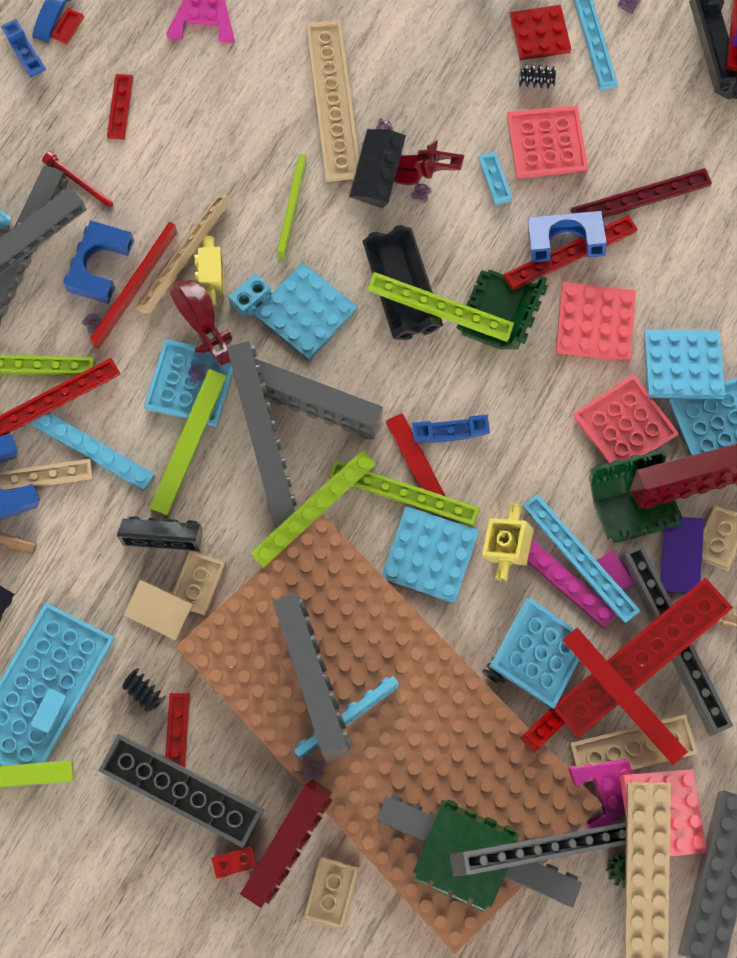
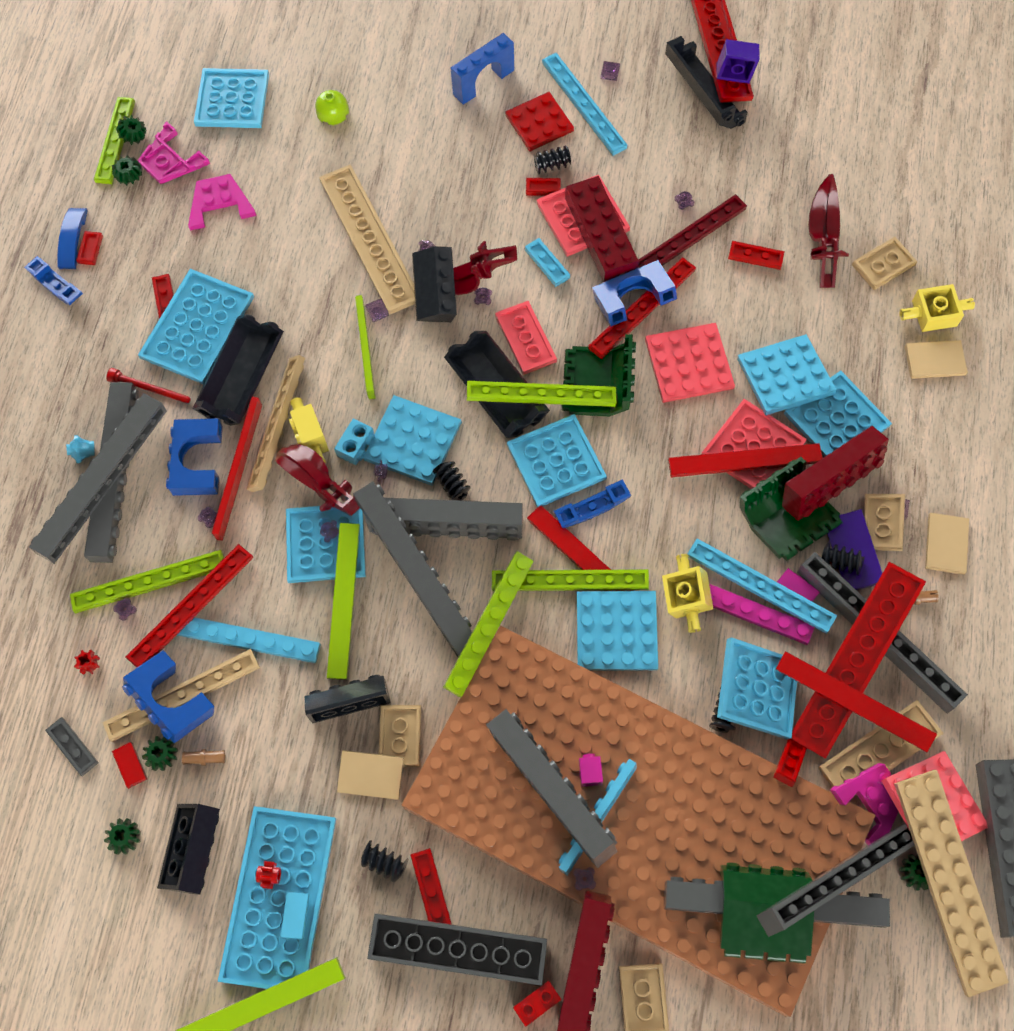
camera: 15 degrees left, 5 degrees down
none -> medium azure plate [138,269,254,385]
none -> black panel [192,314,284,426]
none -> red gear [256,861,281,889]
none -> clear purple plate [365,298,389,322]
none -> clear purple plate [374,460,387,482]
none -> black piece [433,461,471,501]
none -> coral plate [495,301,557,375]
none -> medium azure plate [507,414,607,507]
none -> red tile [526,178,561,196]
none -> dark red brick [565,176,639,283]
none -> dark pink brick [578,754,603,787]
none -> red tile [668,443,822,478]
none -> clear purple plate [674,191,695,210]
none -> red plate [728,241,785,270]
none -> black piece [821,542,865,576]

